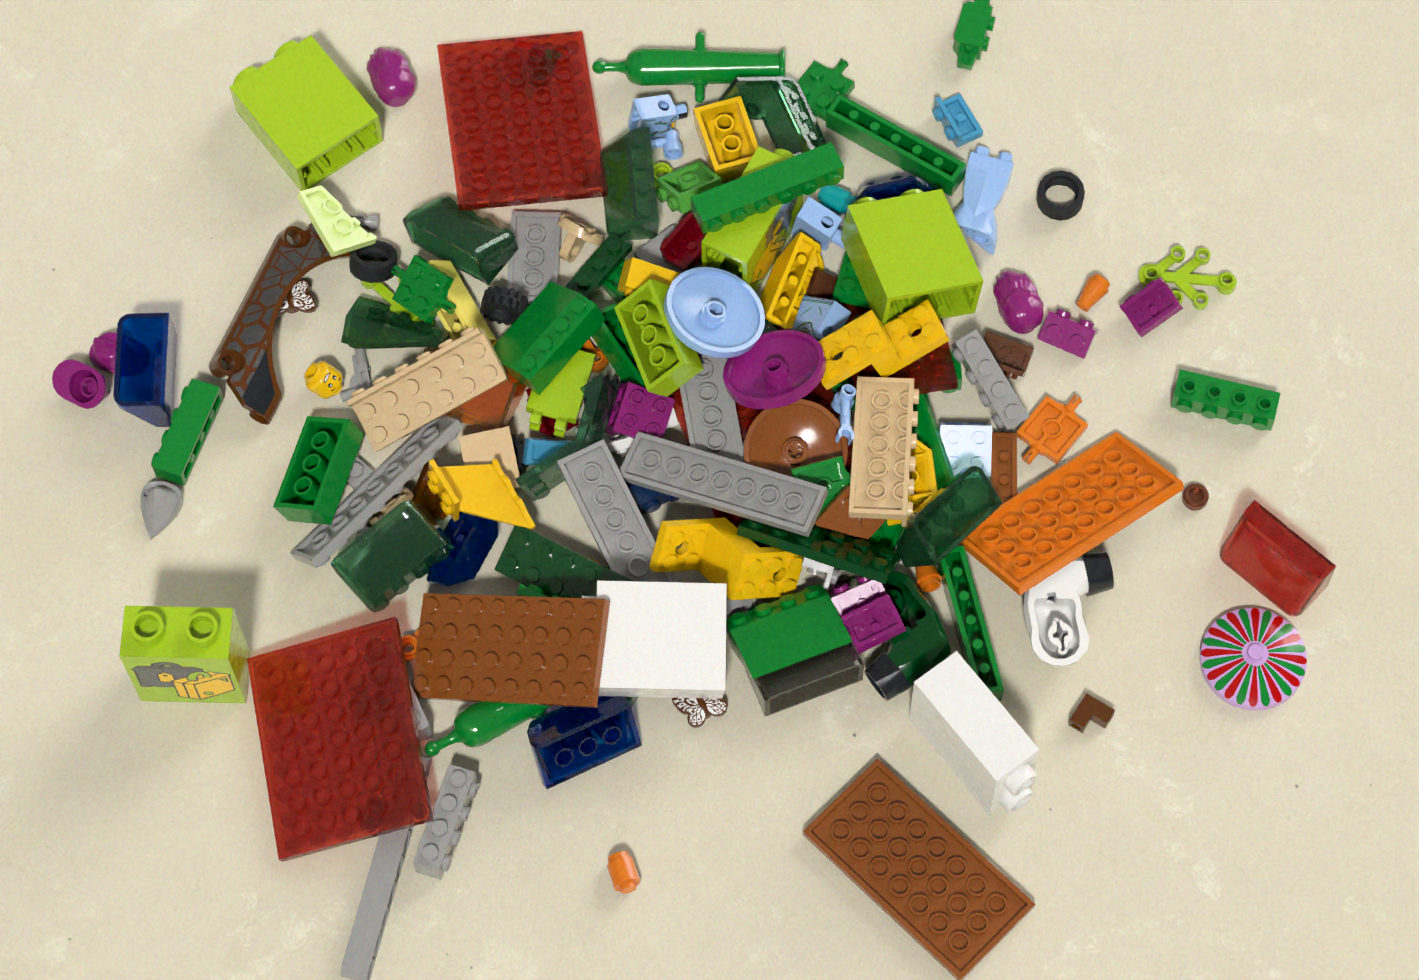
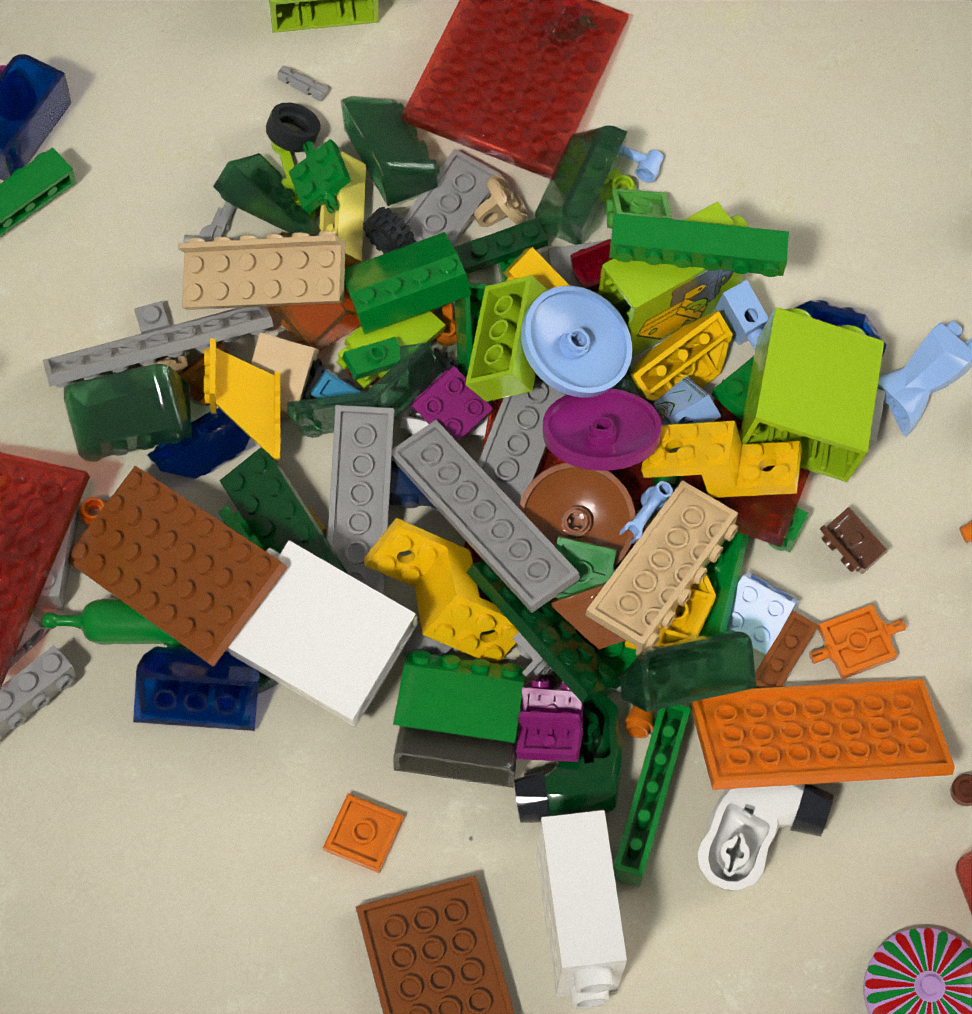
camera: 25 degrees right, 0 degrees up
panel [209,223,350,425] -> none
green brick [273,416,364,525] -> none
reddish brown animal [276,280,316,318] -> none
yellowish green wing [297,185,377,257] -> none
yellow head [304,361,343,399] -> none
green piece [592,32,785,103] -> none
orange brick [607,851,640,894] -> none
light blue torso [628,95,688,140] -> none
reddish brown animal [672,698,728,728] -> none
yellow brick [693,96,758,183] -> none
clear green windscreen [718,76,827,156] -> none
green plate [787,59,855,126] -> none
copper tile [806,269,838,300] -> none
teal brick [817,185,856,215] -> none
green brick [826,94,966,197] -> none
dark azure bracket [932,93,983,148] -> none
light grey brick [951,329,1029,432] -> none
magenta hair [993,270,1044,334] -> none
magenta bracket [1038,308,1099,359] -> none
reddish brown piece [1068,693,1115,734] -> none
none -> orange tile [323,793,404,873]
none -> green plate [342,337,408,380]

